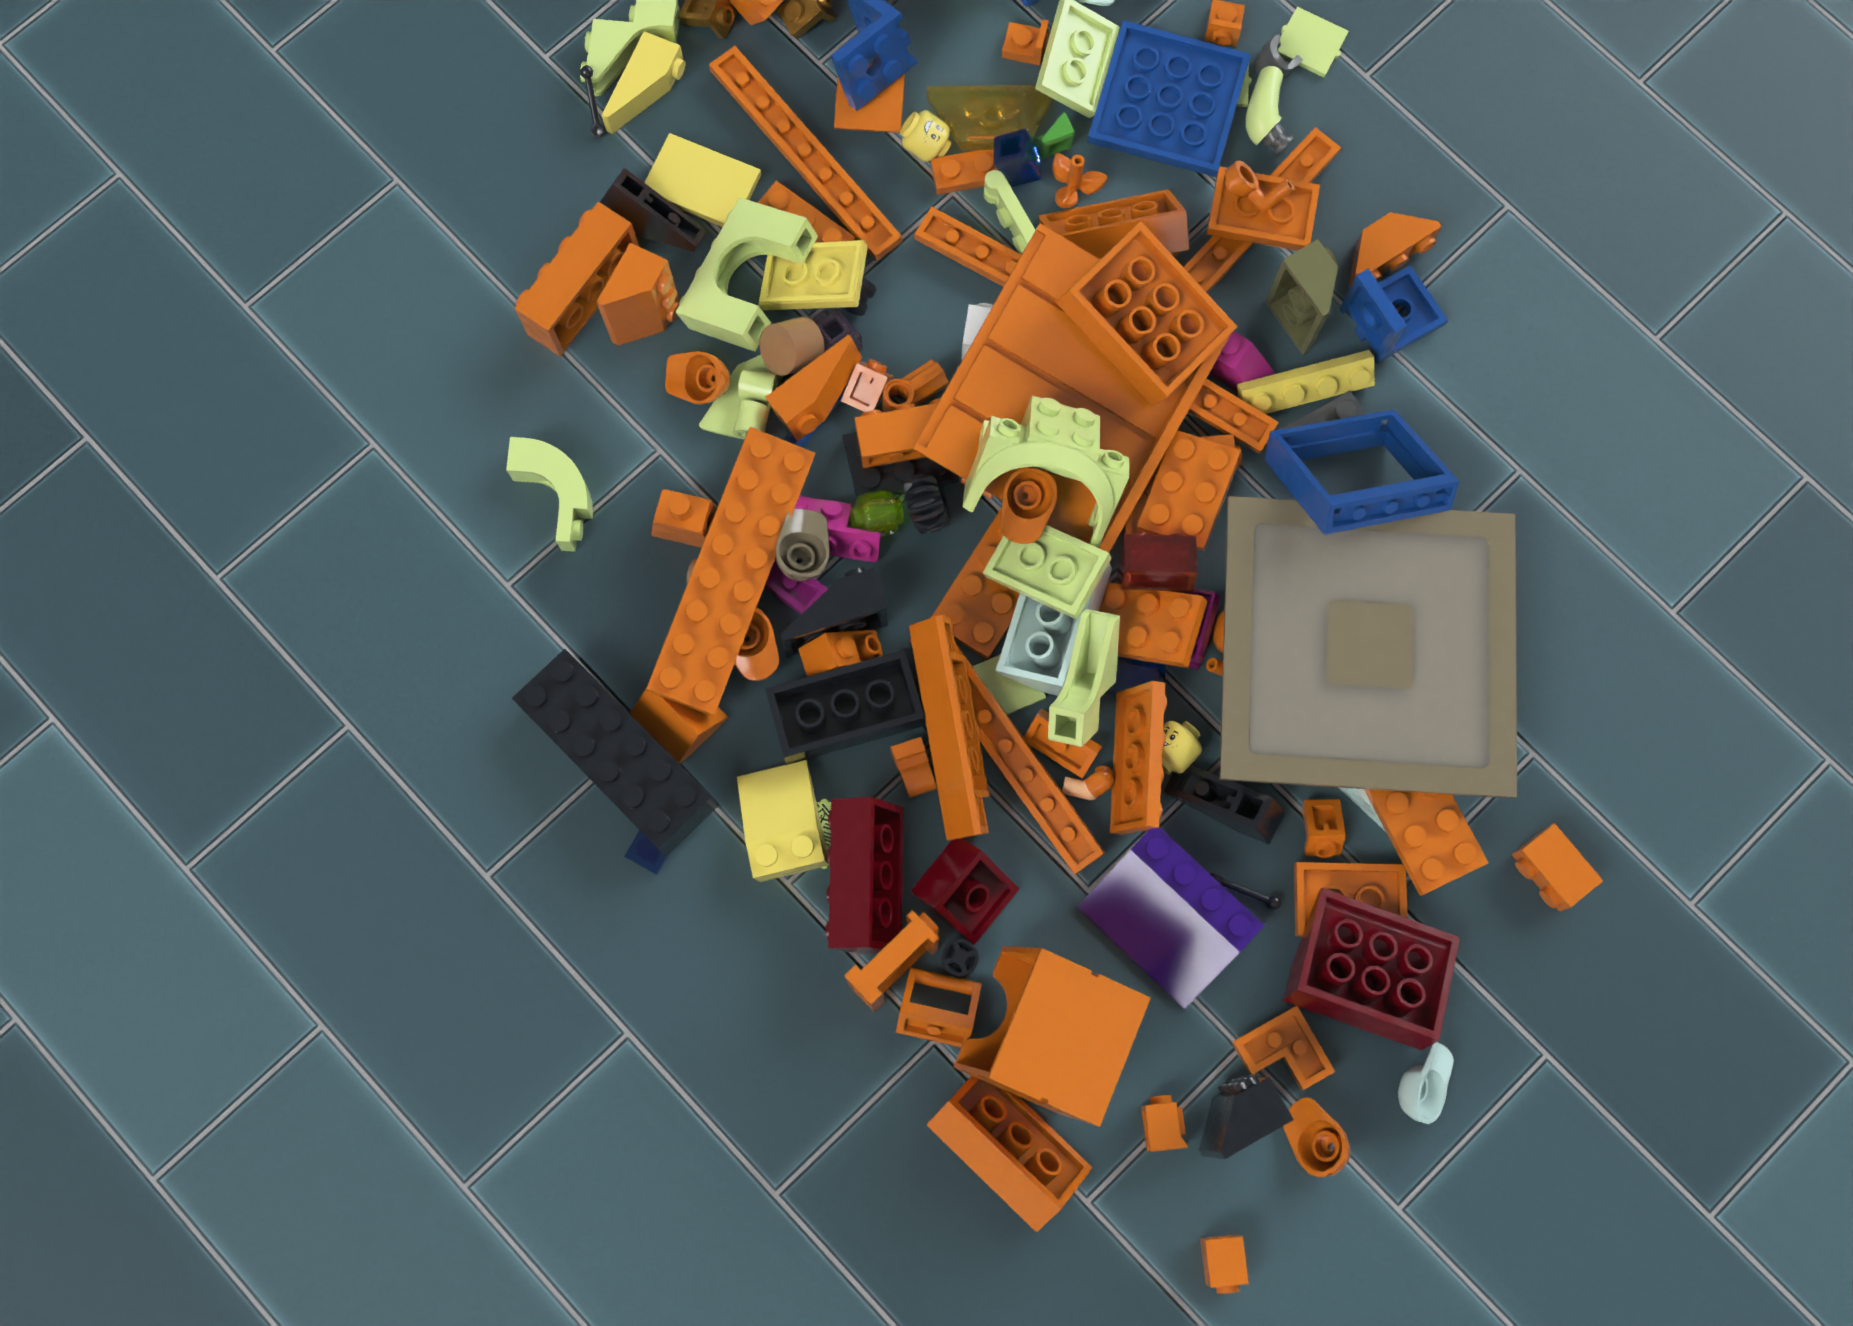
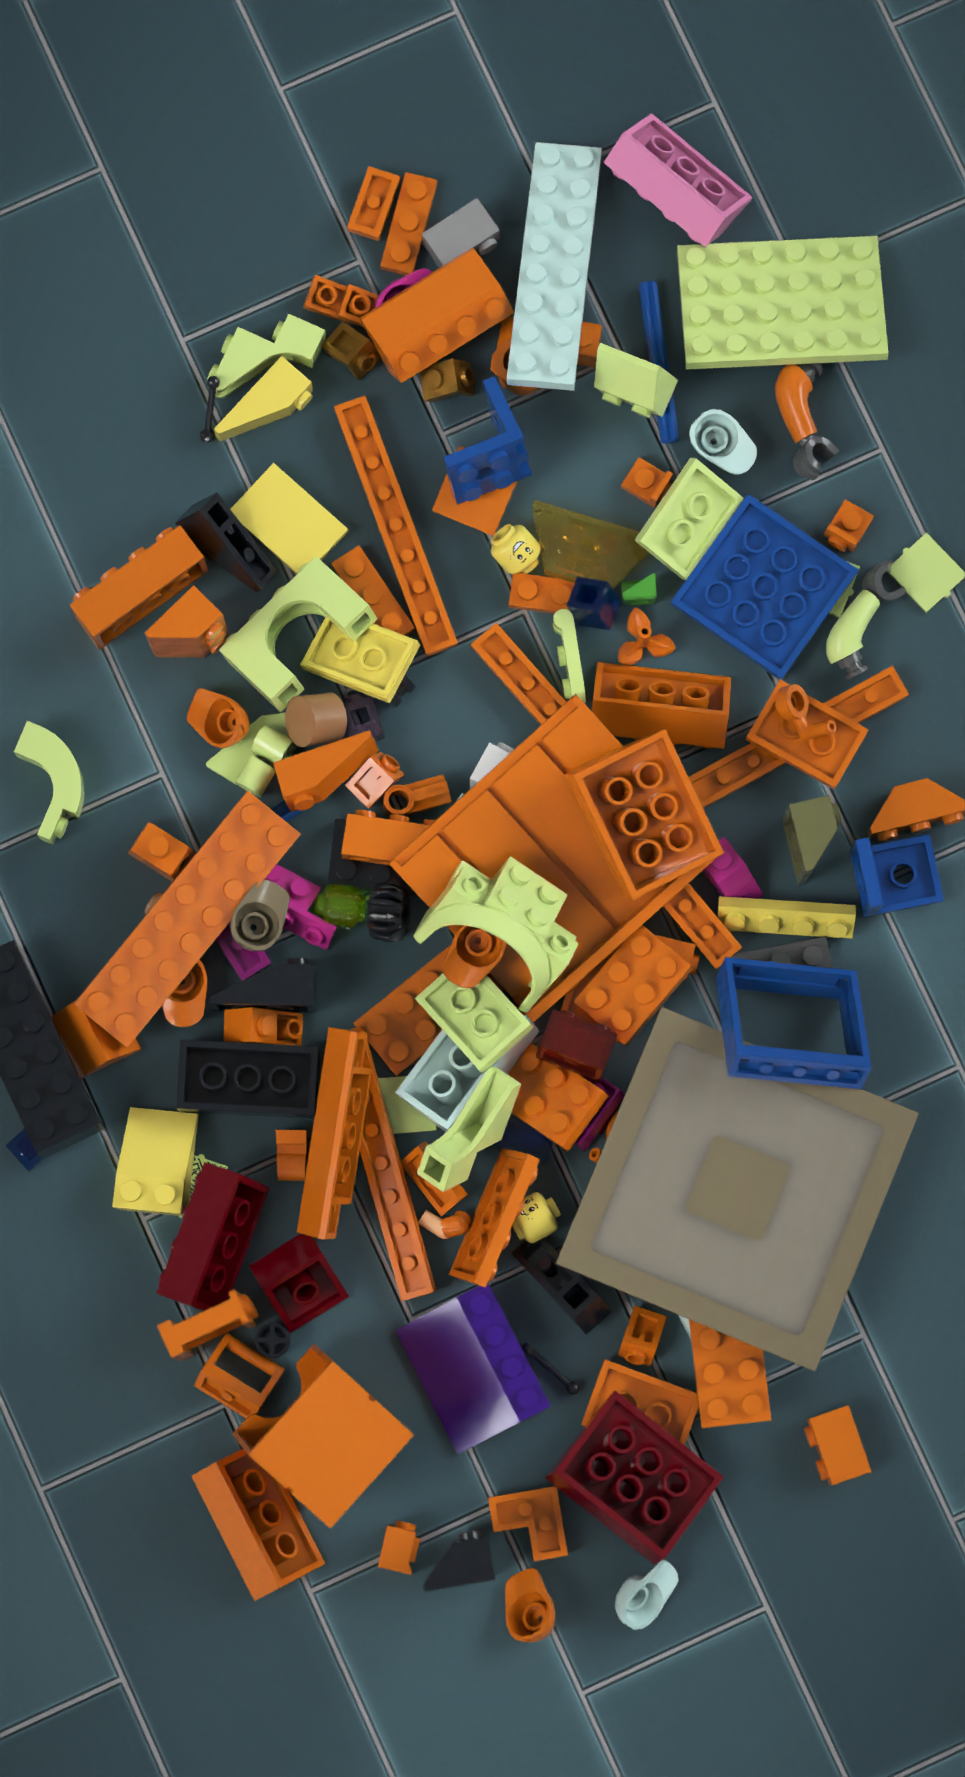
camera: 20 degrees right, 5 degrees up
orange brick [1200,1234,1249,1294] -> none

